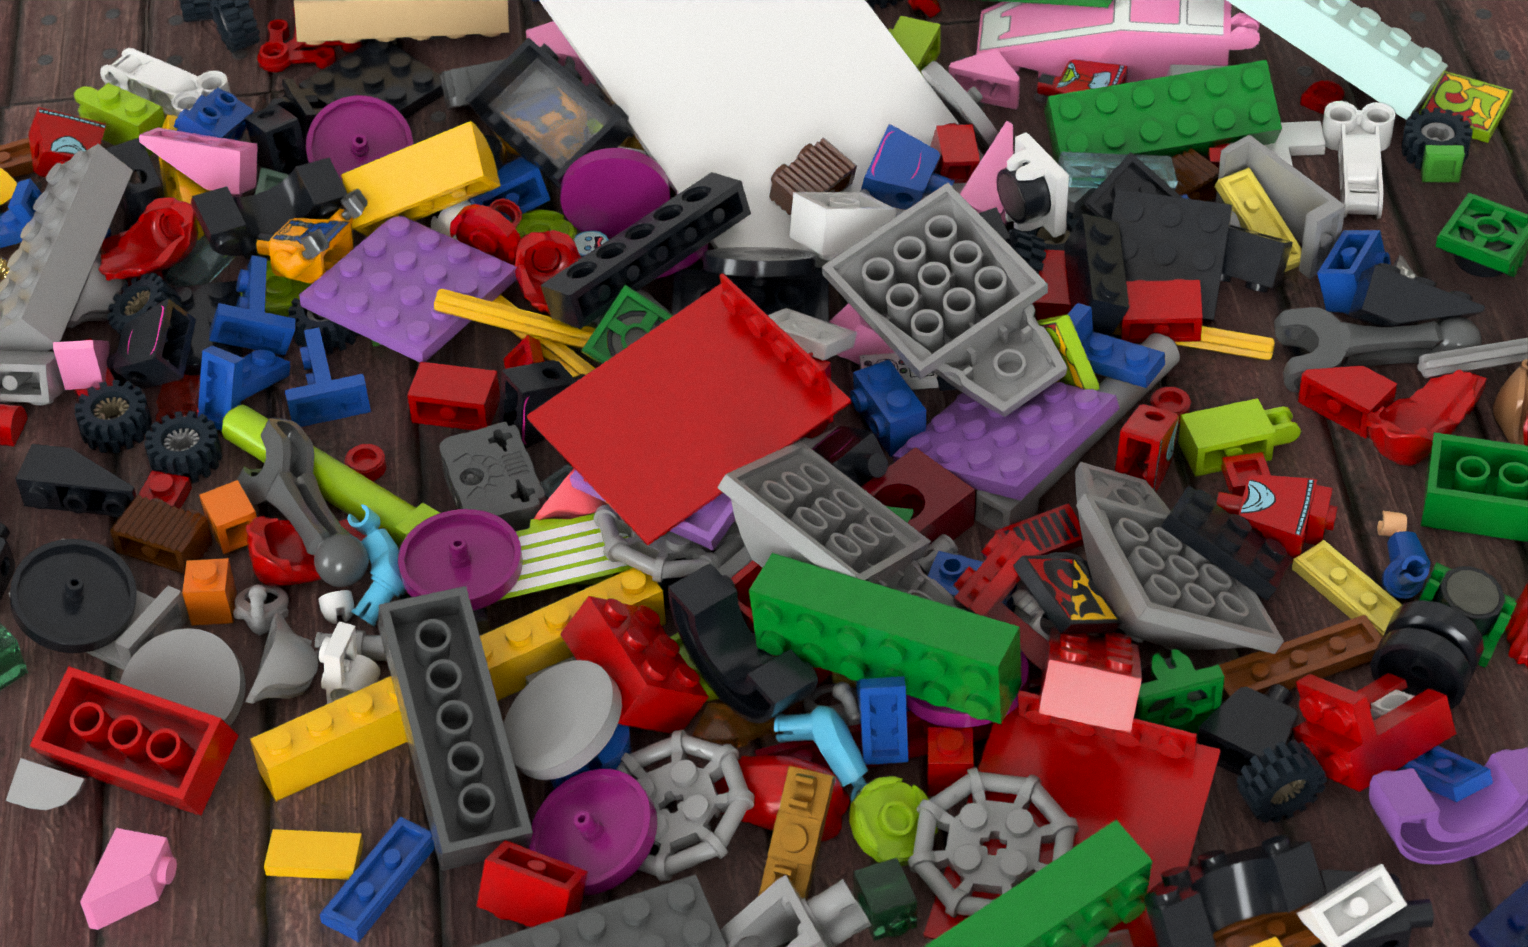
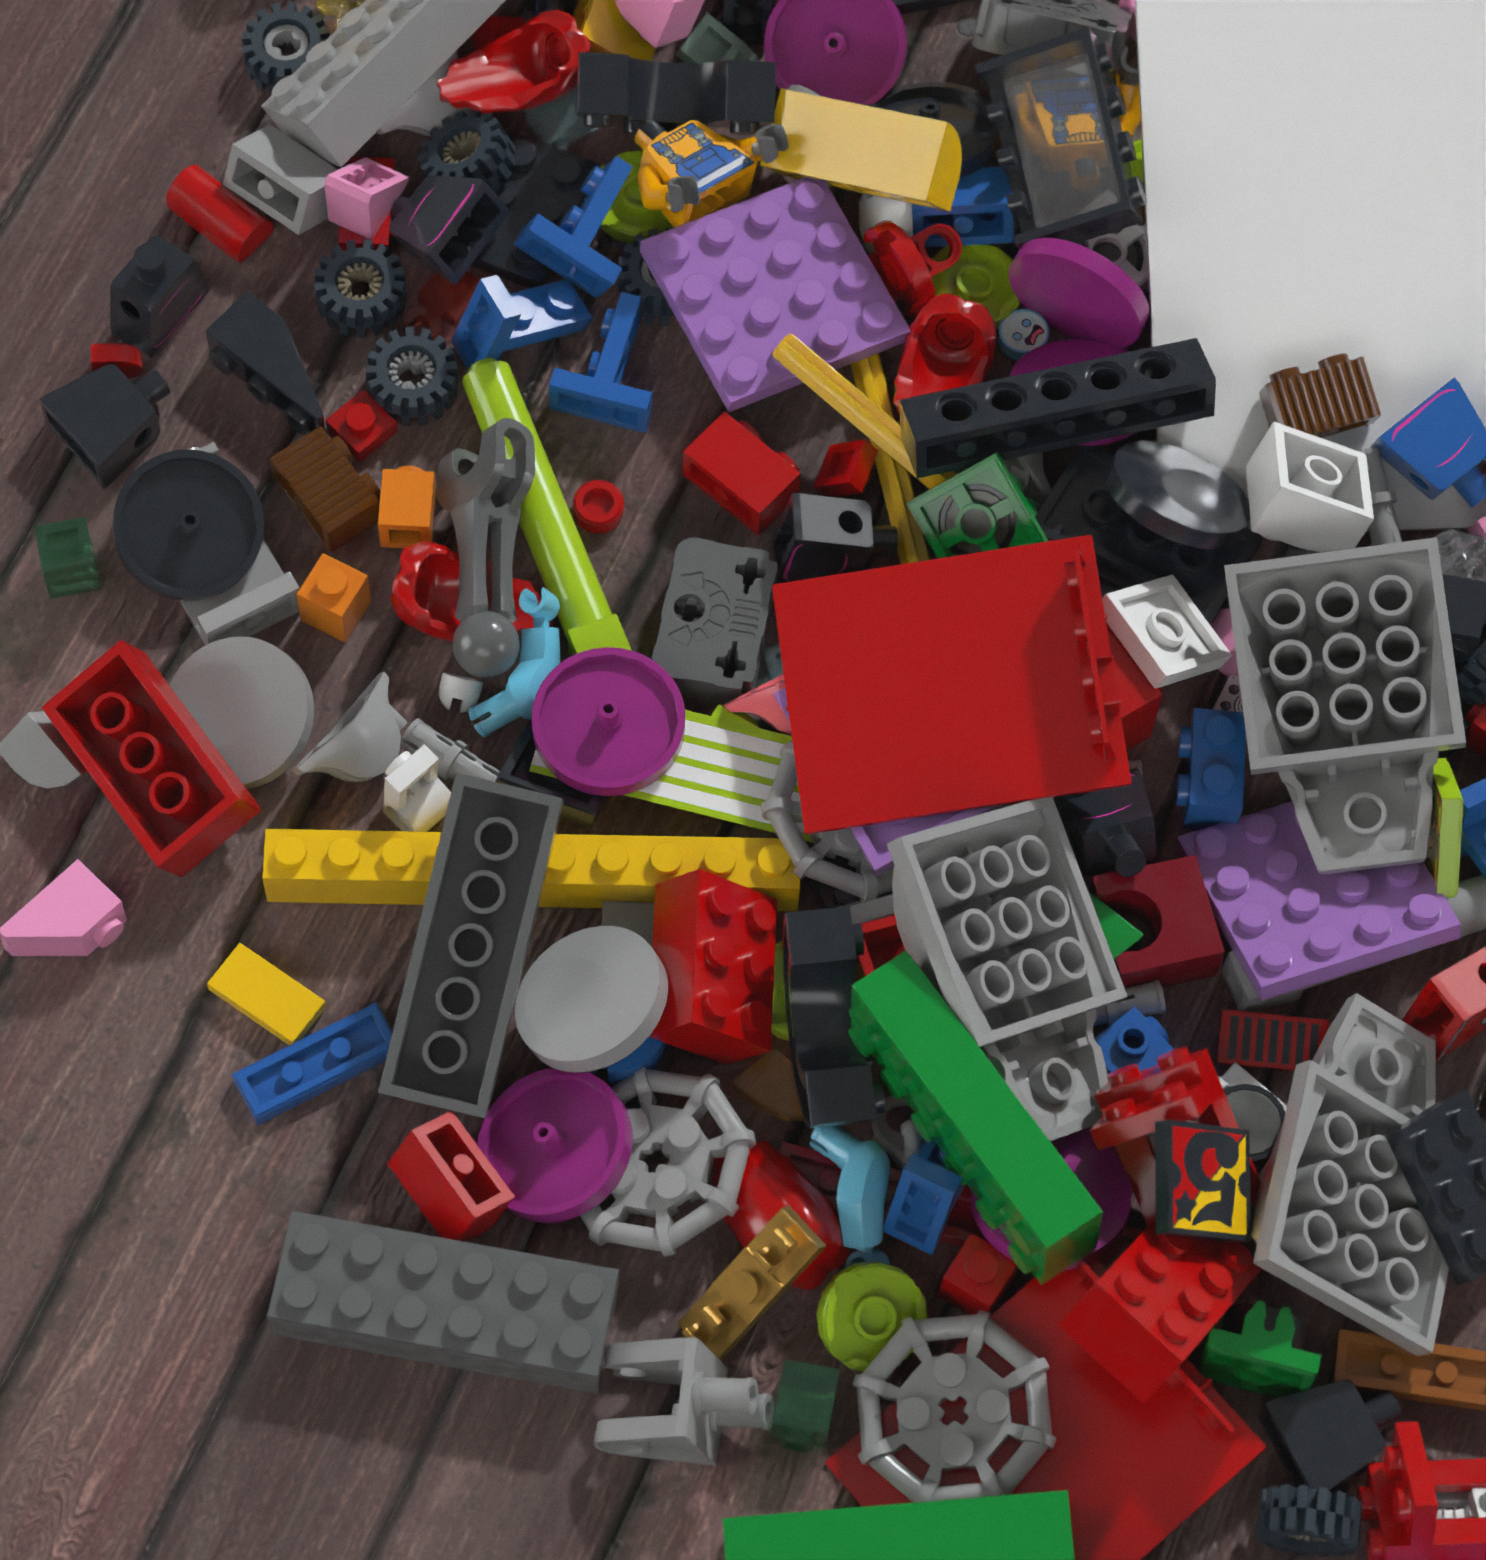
camera: 25 degrees right, 20 degrees up
light grey piece [233,585,289,635] -> none

